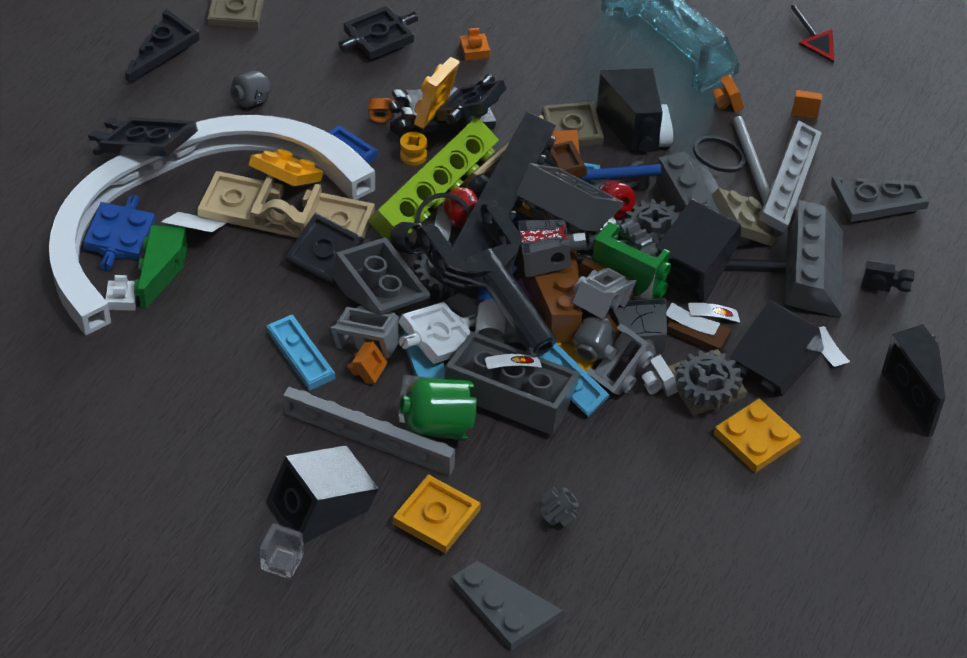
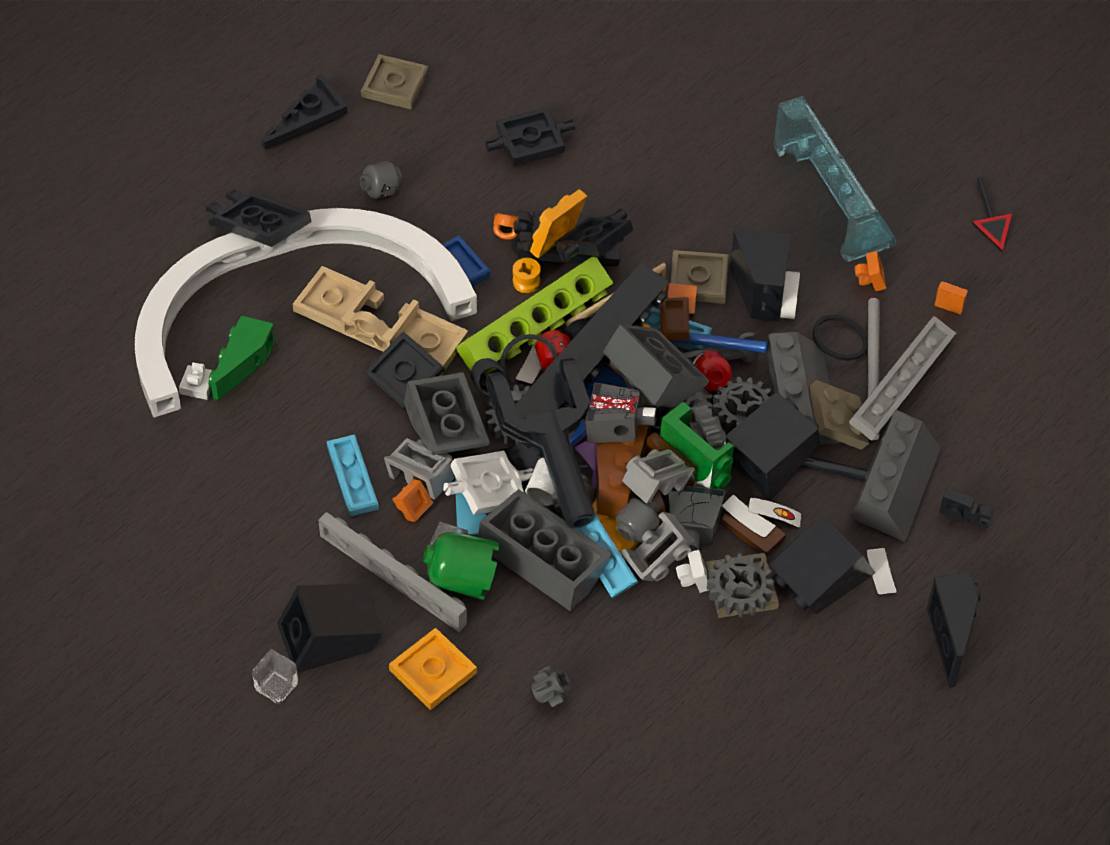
camera: 15 degrees right, 5 degrees up
blue plate [84,194,155,271] -> none
white sticker [161,212,226,232] -> none
light orange plate [249,149,324,186] -> none
dark grey wing [451,561,563,651] -> none
orange tile [460,28,490,61] -> none
white sticker [485,354,542,369] -> none
light orange plate [714,398,801,473] -> none
dark grey wing [831,176,929,222] -> none

